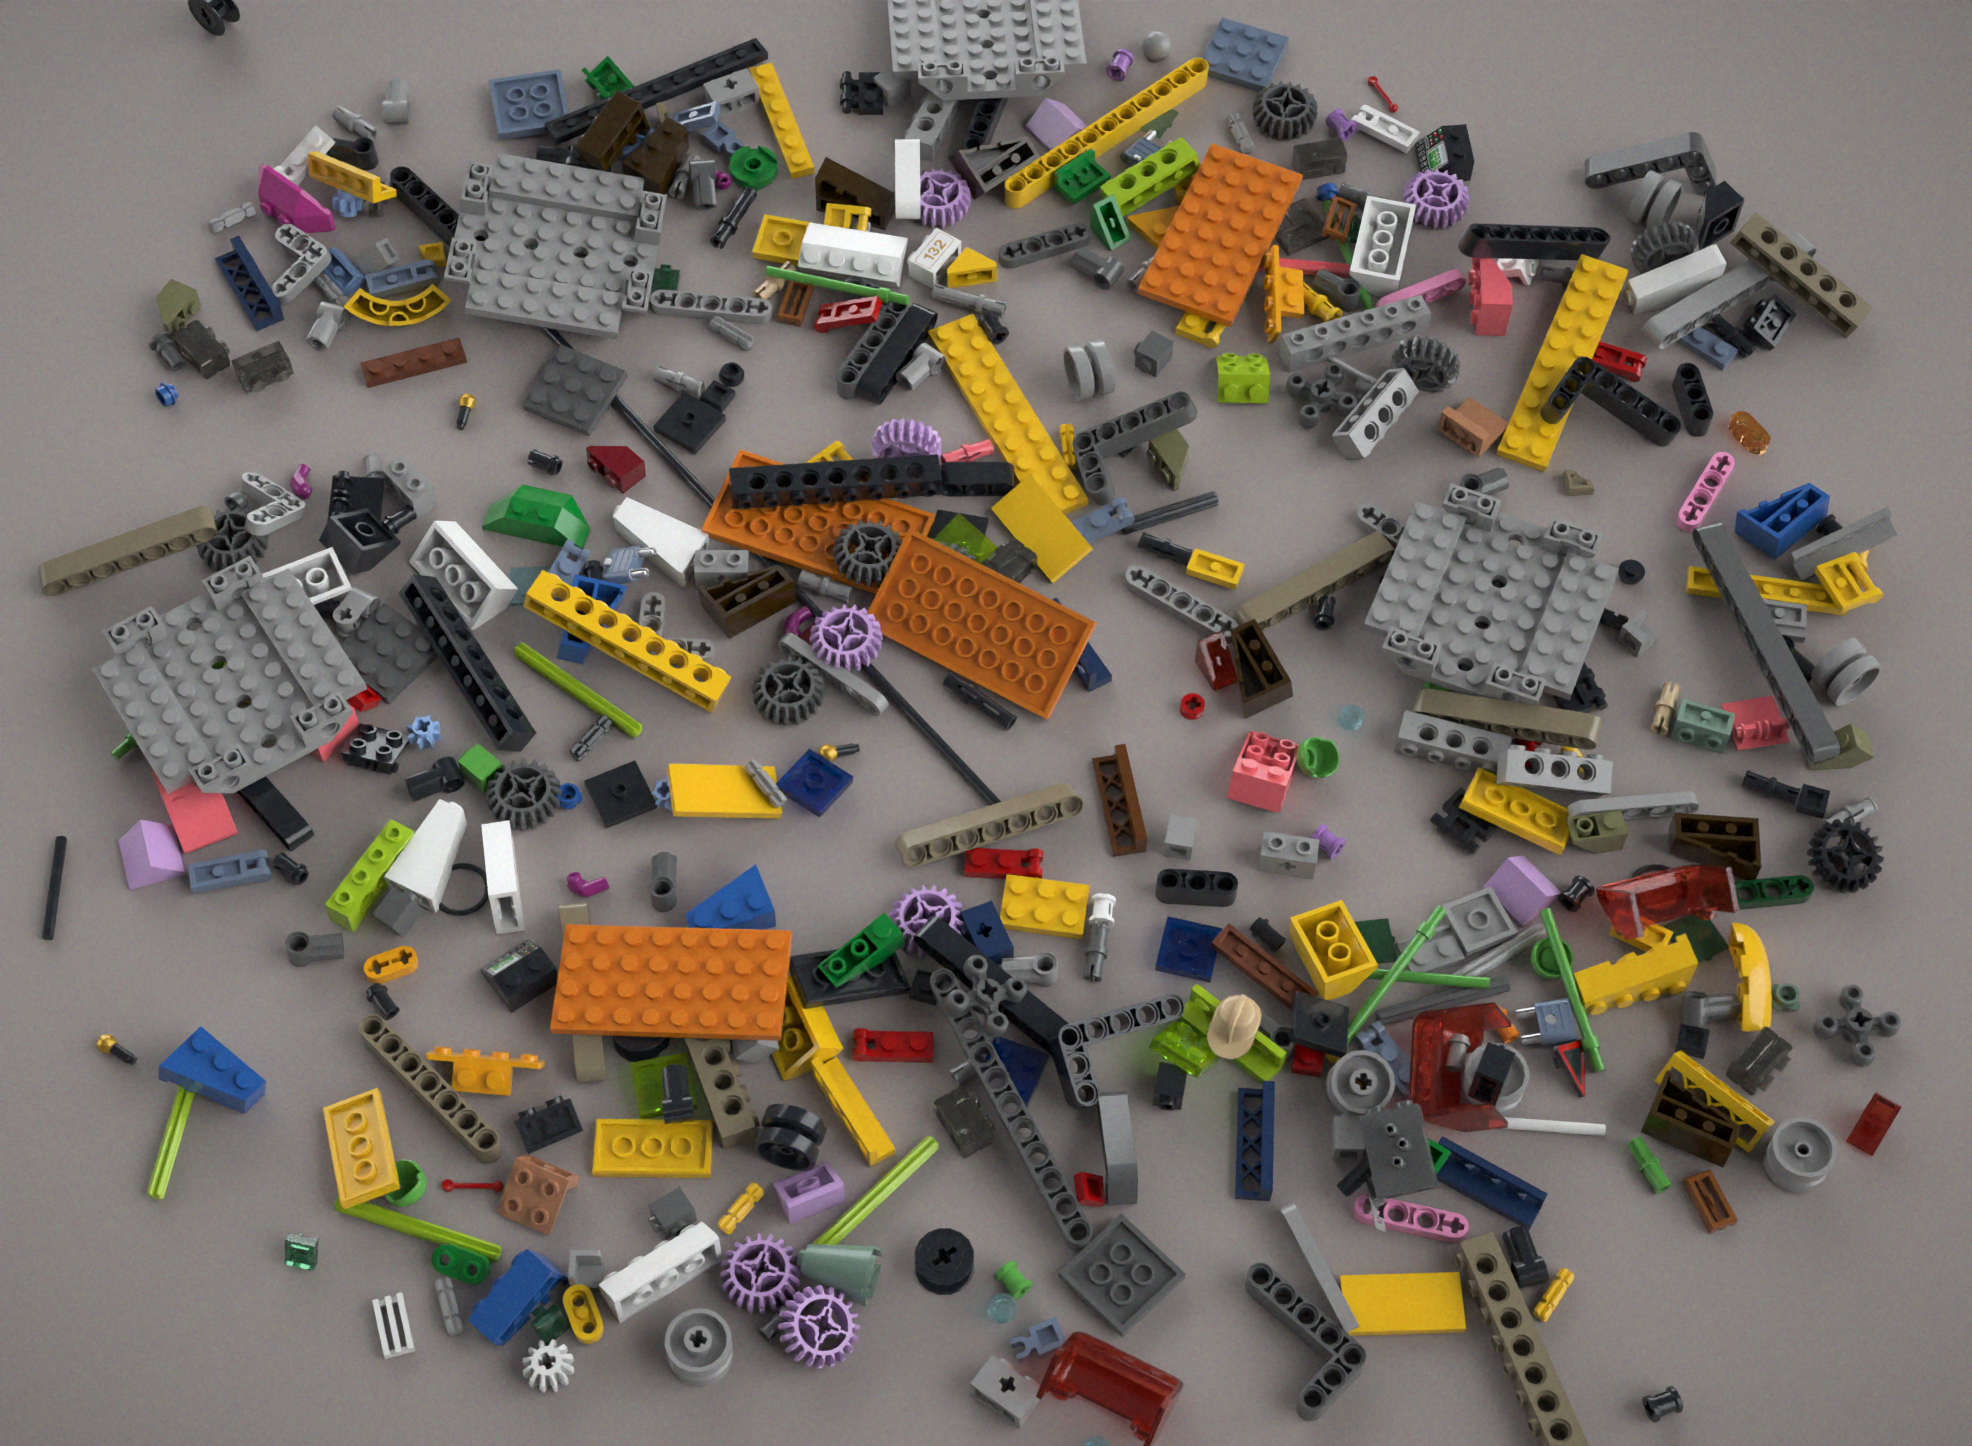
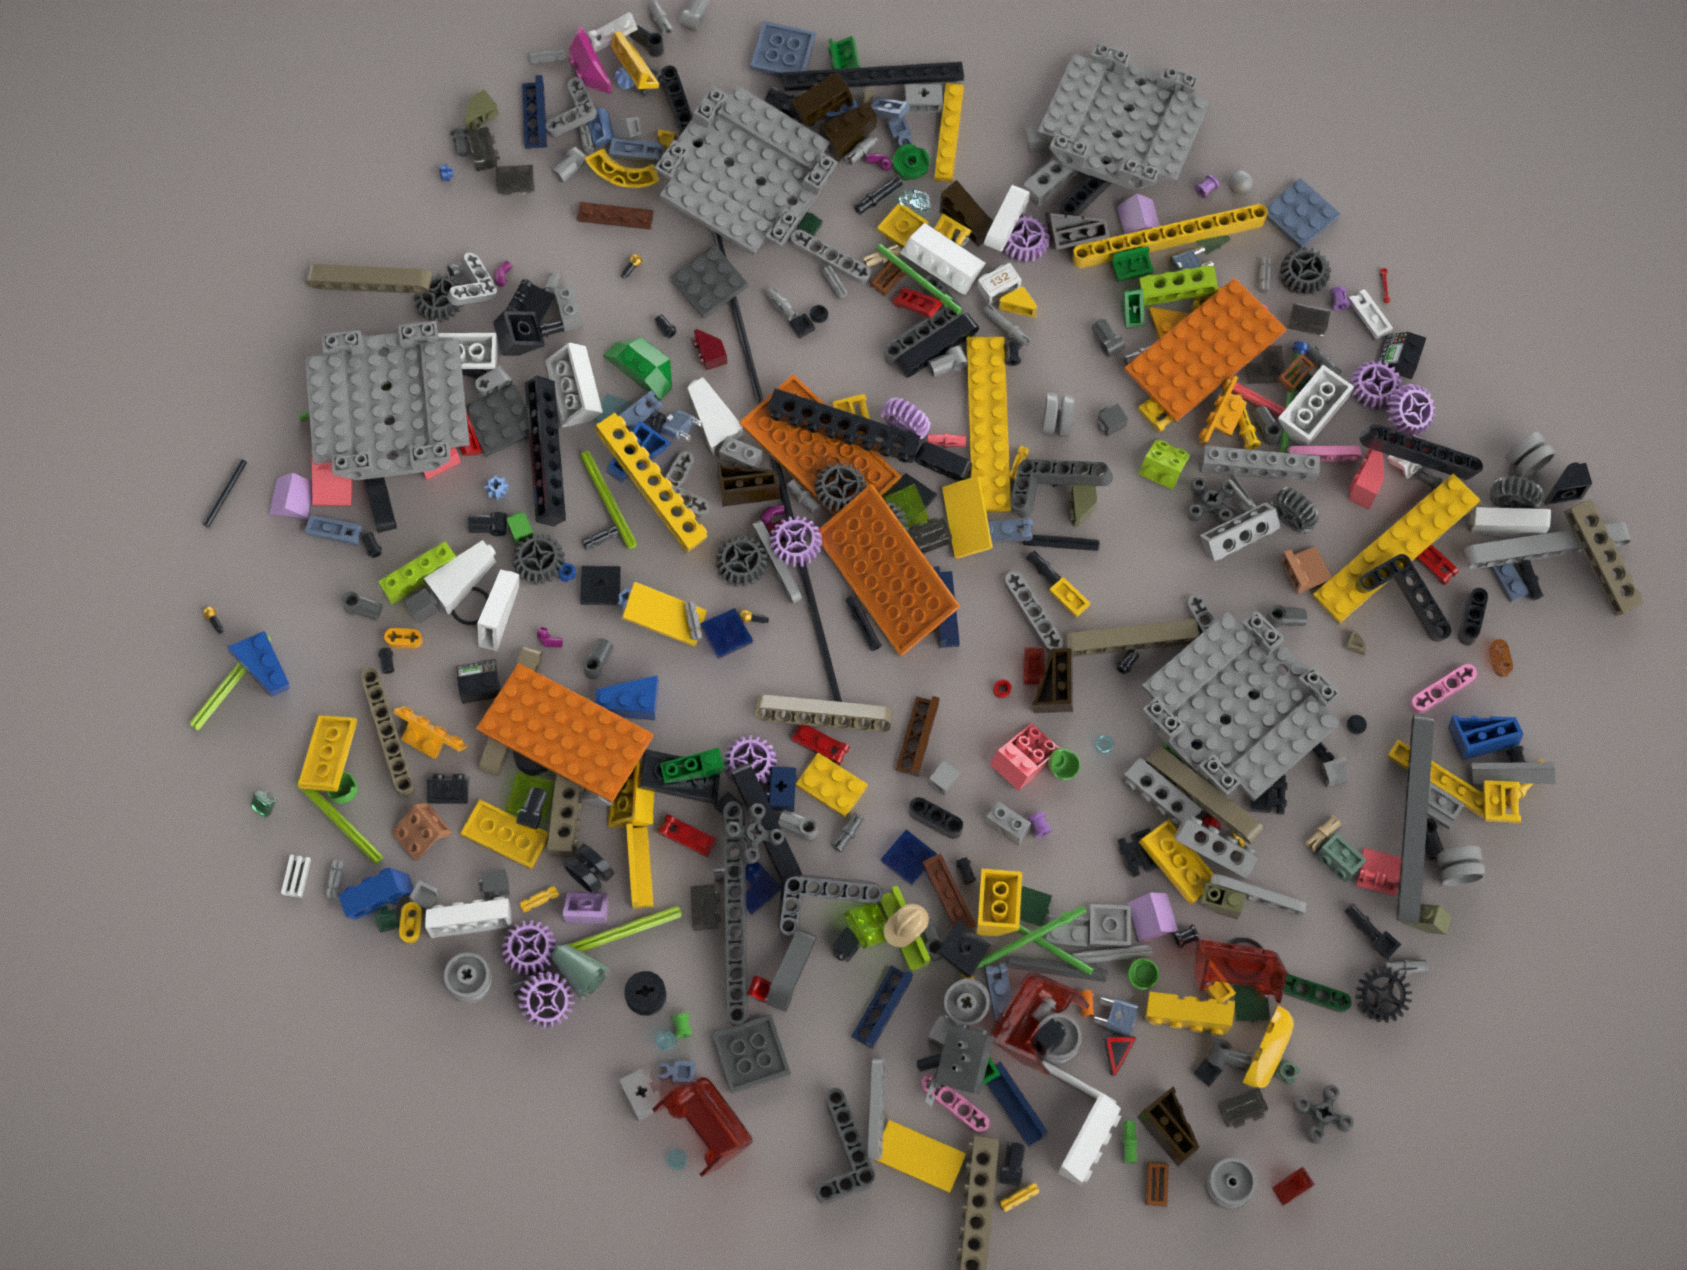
camera: 25 degrees right, 10 degrees up
black hinge [340,723,409,775] -> none
green plate [431,1243,491,1285] -> none
red hinge [442,1179,504,1192] -> none
white gear [522,1339,574,1393] -> none
black plate [653,392,726,455] -> none
dark grey piece [689,160,716,210] -> none
black plate [840,71,883,115] -> none
dark grey beam [999,223,1090,269] -> none
white bush [1089,893,1116,929] -> none
red plate [1291,1044,1324,1078] -> none
bright green bar [1540,908,1605,1073] -> none
dark grey beam [1585,132,1717,196] -> none
yellow fence [1654,1050,1775,1153] -> none
dark brown wedge [1668,813,1762,880] -> none
black bracket [1741,295,1797,351] -> none
none -> clear light blue plate [897,189,931,212]
none -> white slope [1058,1093,1122,1186]
none -> lavender gear [1386,384,1437,436]

